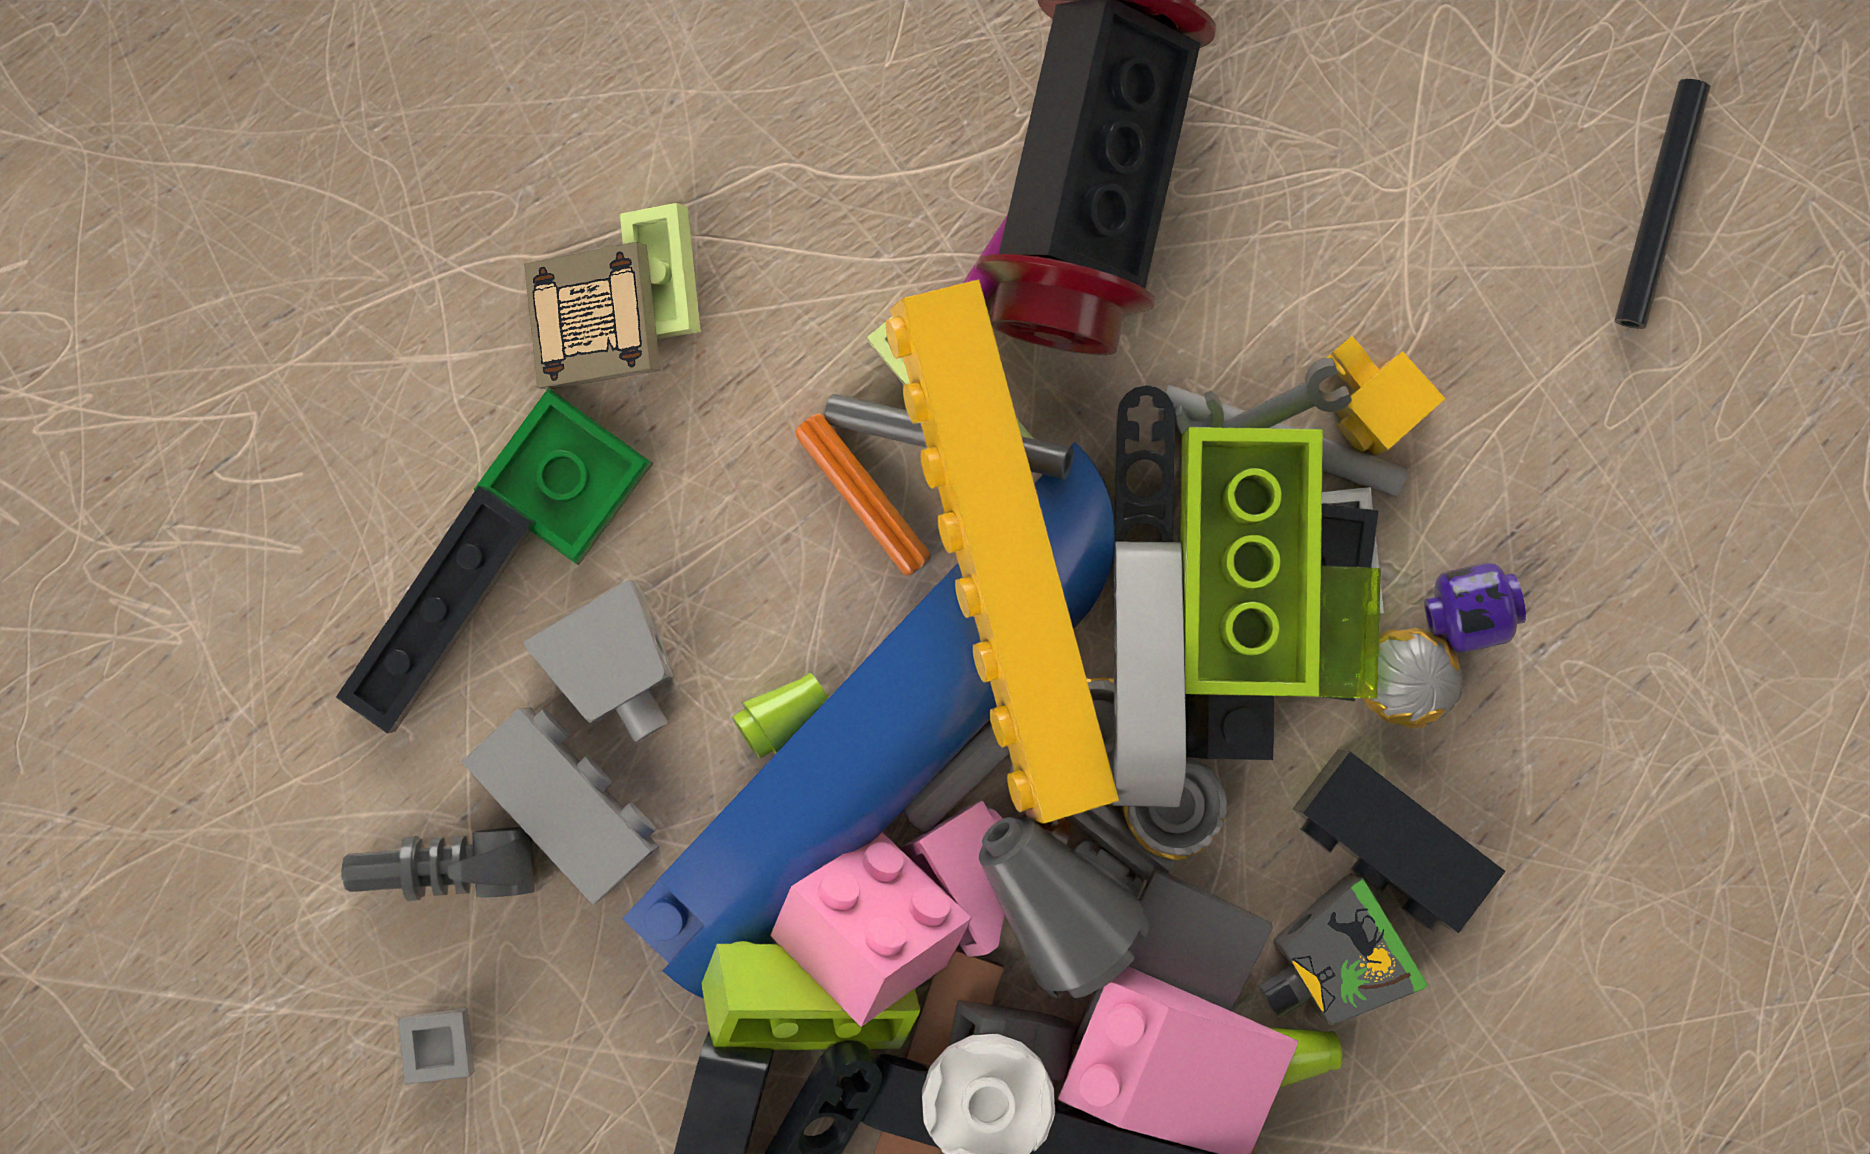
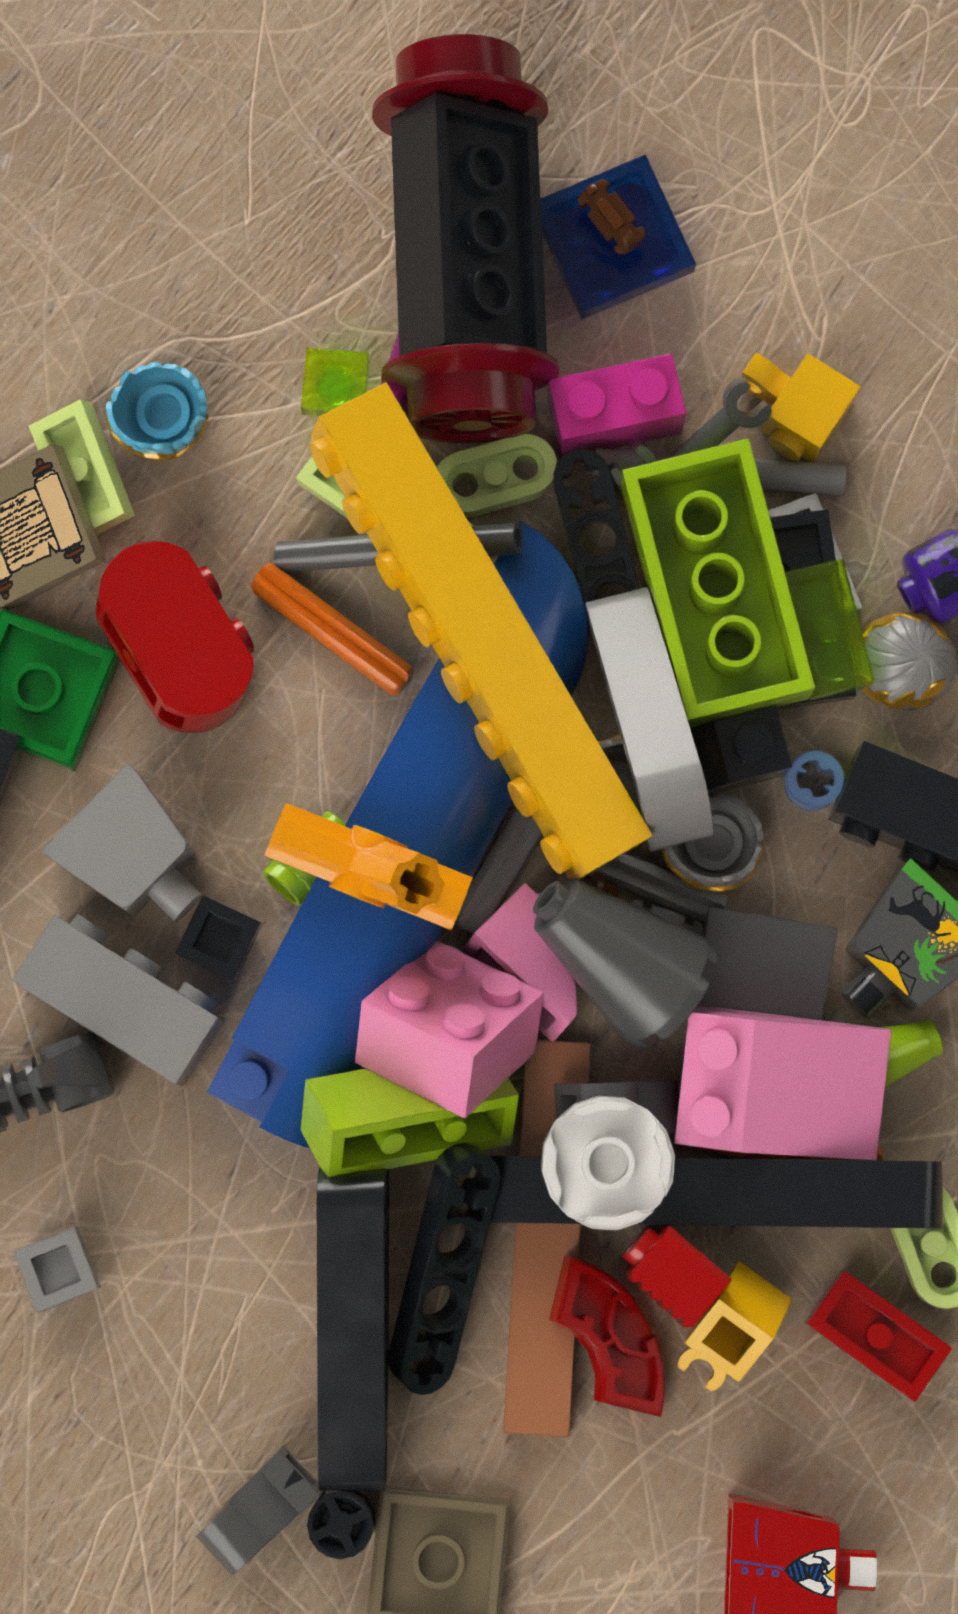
camera: 10 degrees left, 5 degrees down
none -> red brick [95,541,254,733]
none -> medium azure hair [106,362,209,461]
none -> black plate [175,895,263,982]
none -> light orange piece [265,803,473,930]
none -> clear neon green plate [301,348,370,416]
none -> yellowish green plate [437,434,557,518]
none -> clear blue plate [541,154,696,320]
none -> dark pink brick [547,353,686,459]
none -> reddish brown piece [578,179,647,256]
none -> medium blue bush [784,751,844,811]

